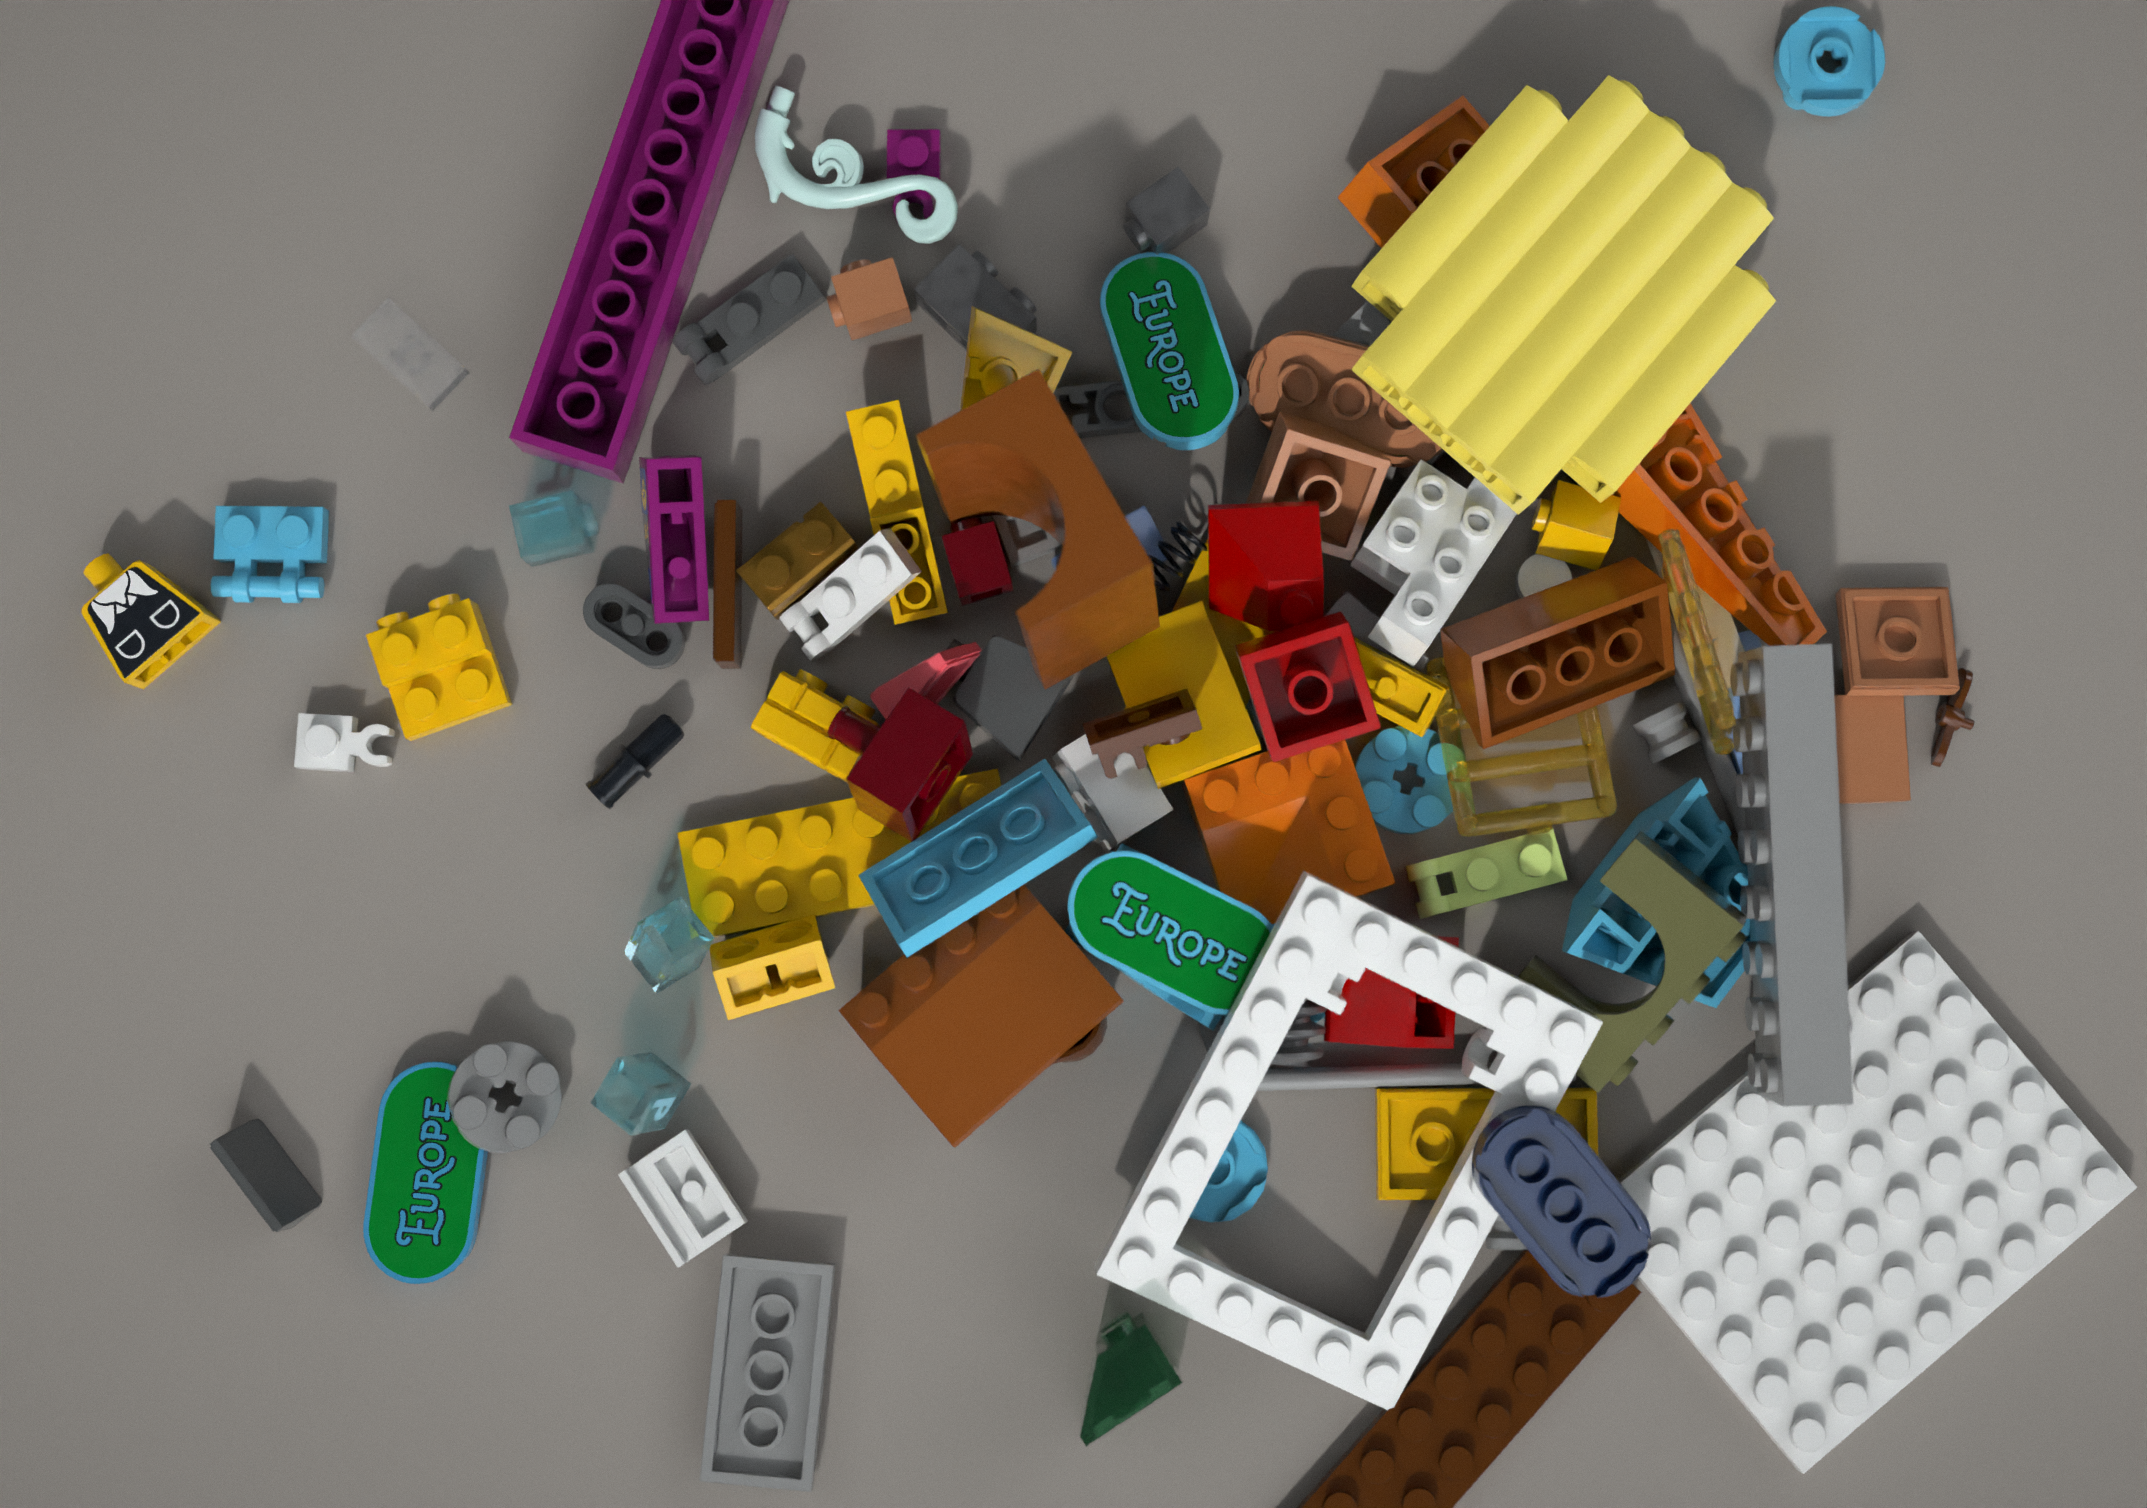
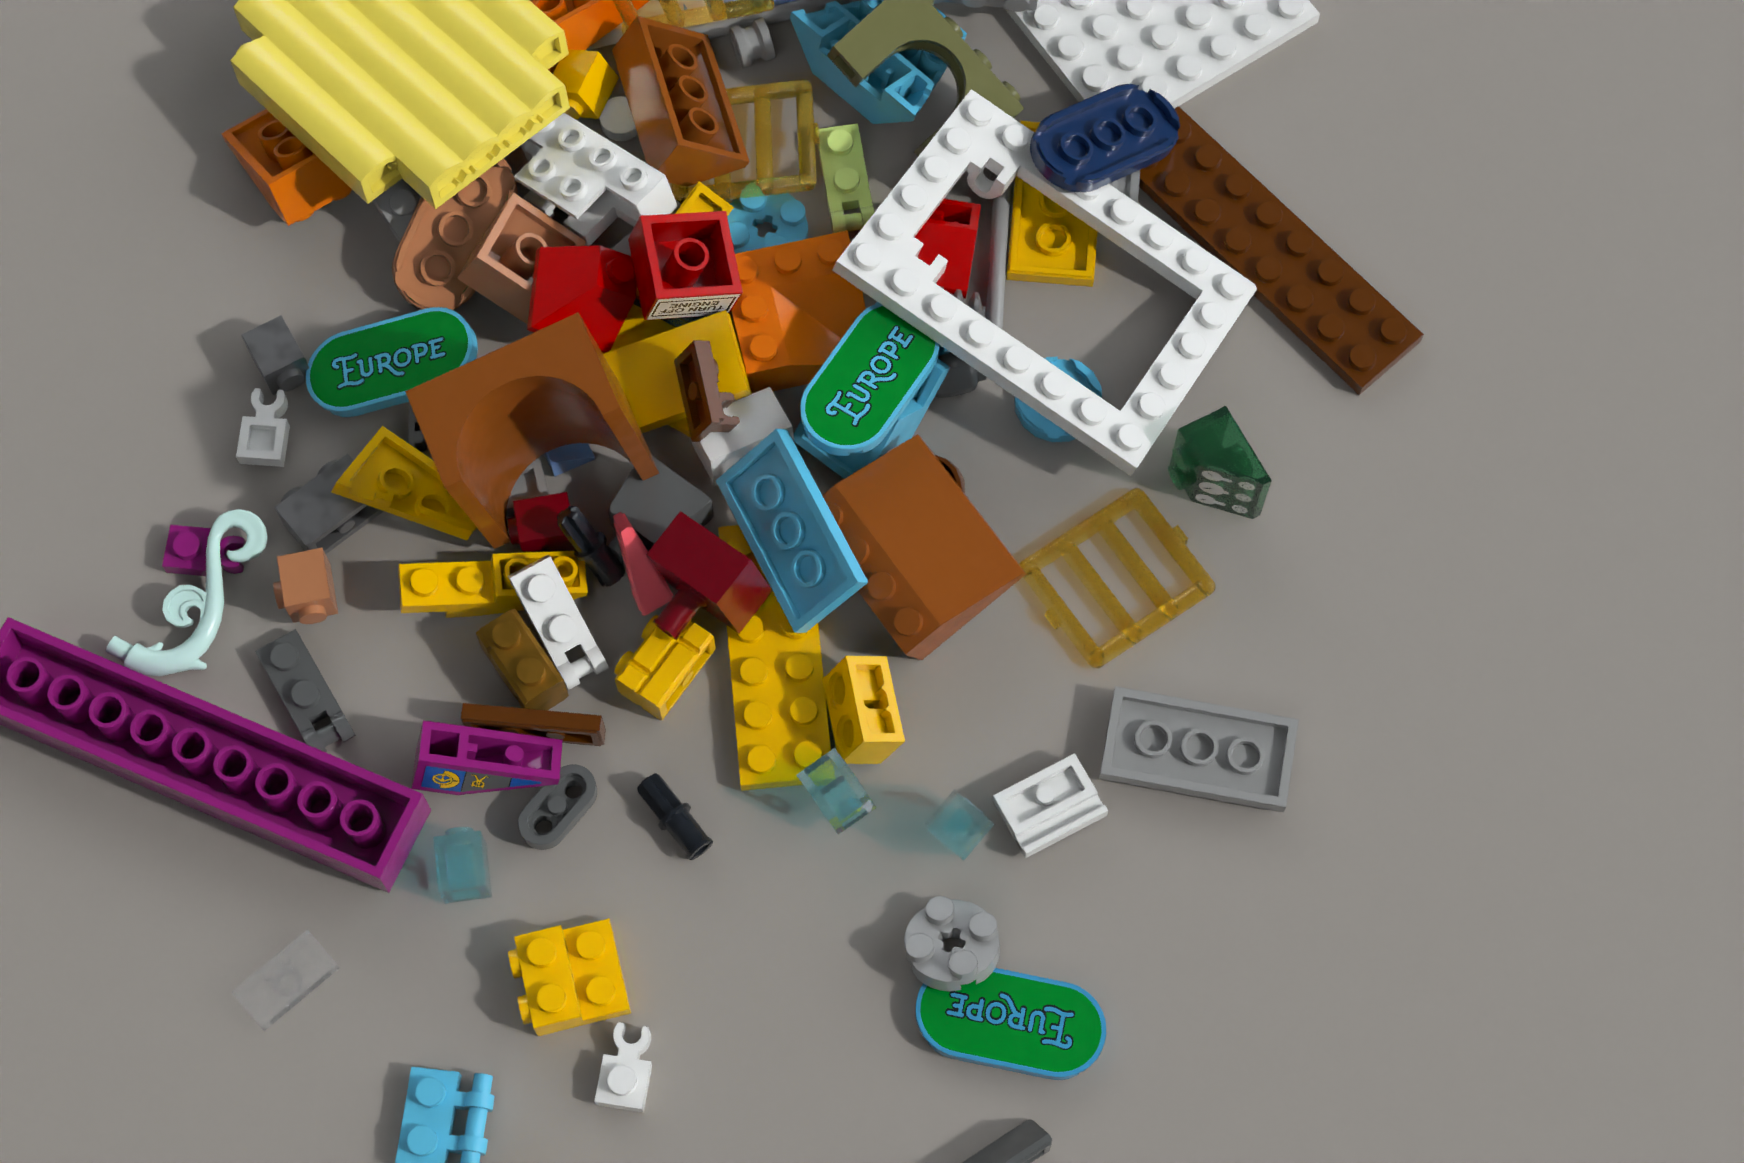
camera: 85 degrees left, 15 degrees down
none -> white plate [236,388,290,467]
none -> black axle [557,506,625,587]
none -> clear yellow bar [1019,488,1216,668]

